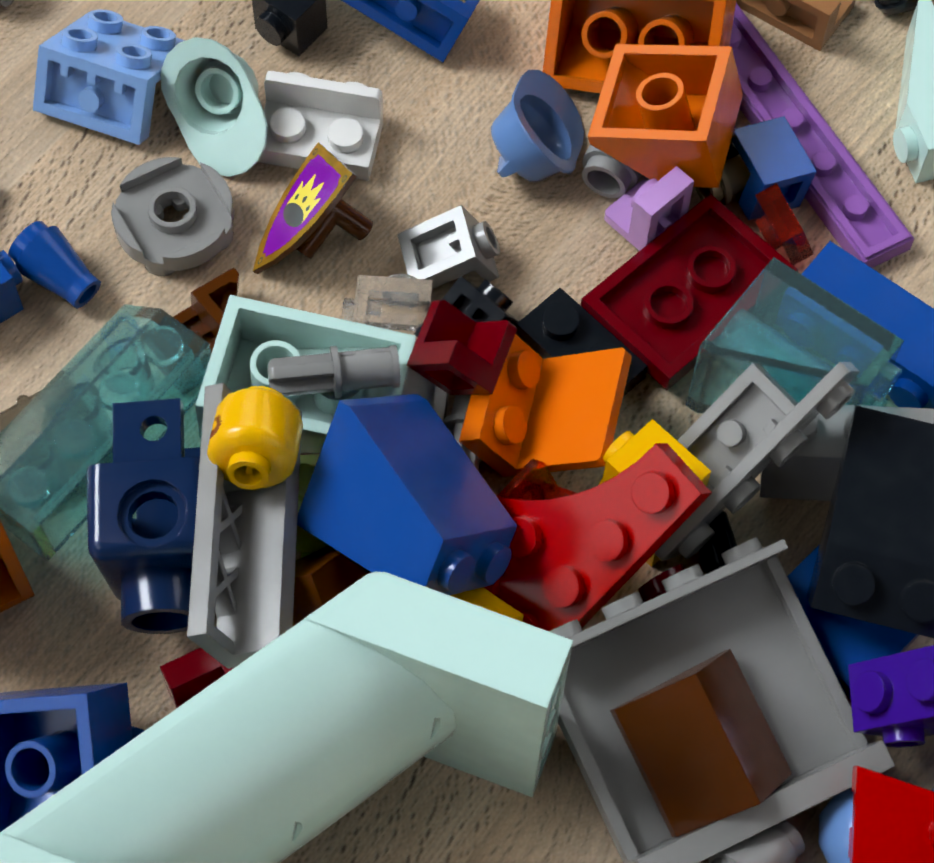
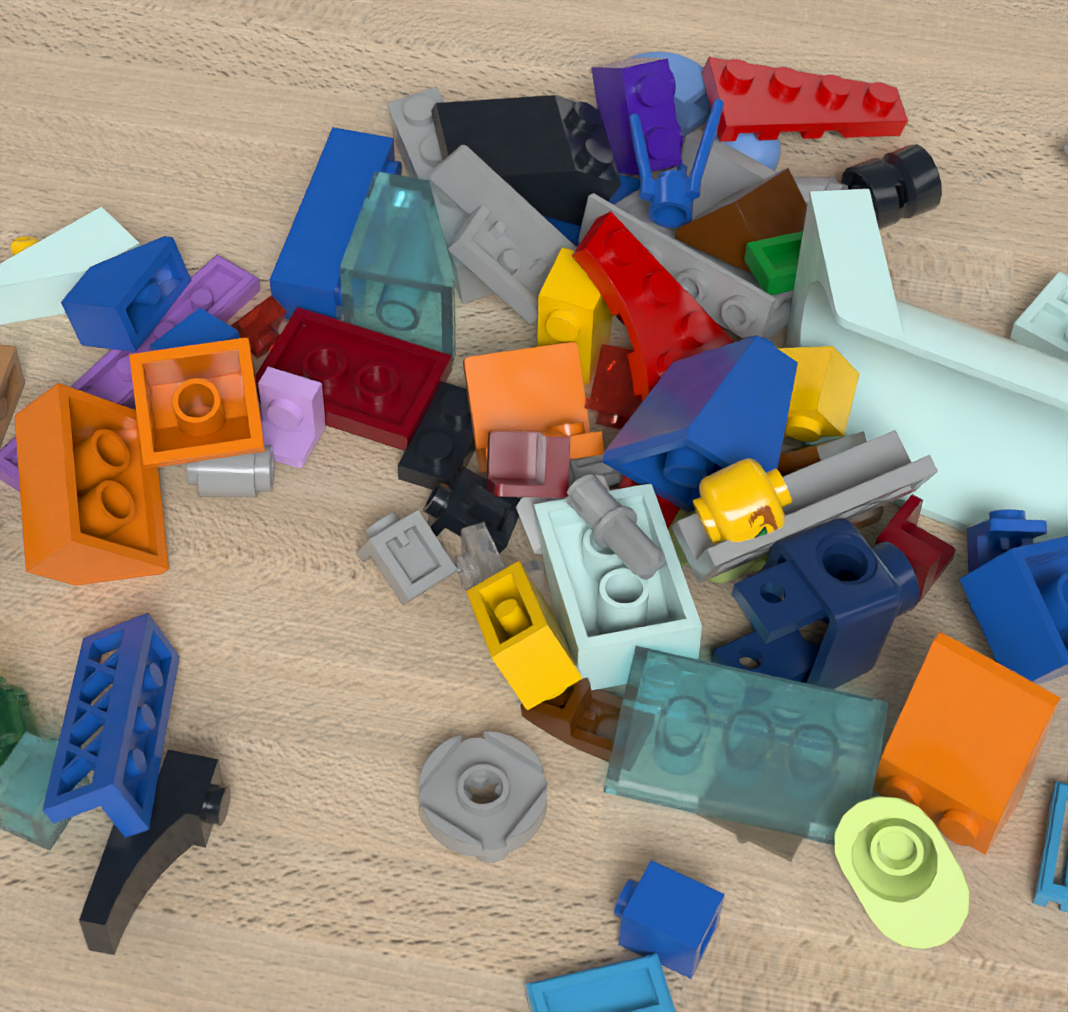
camera: 115 degrees left, 10 degrees down
blue cone [8,221,101,309] -> none
light blue bracket [33,9,186,145] -> none
light aqua piece [161,37,268,177] -> none
shield [253,142,373,274] -> none
white bracket [258,71,383,181] -> none
medium blue piece [491,70,584,182] -> none
none -> blue slope [61,236,192,352]
none -> yellow brick [466,560,583,711]
none -> blue plant [629,99,724,228]
none -> green bracket [744,231,803,295]

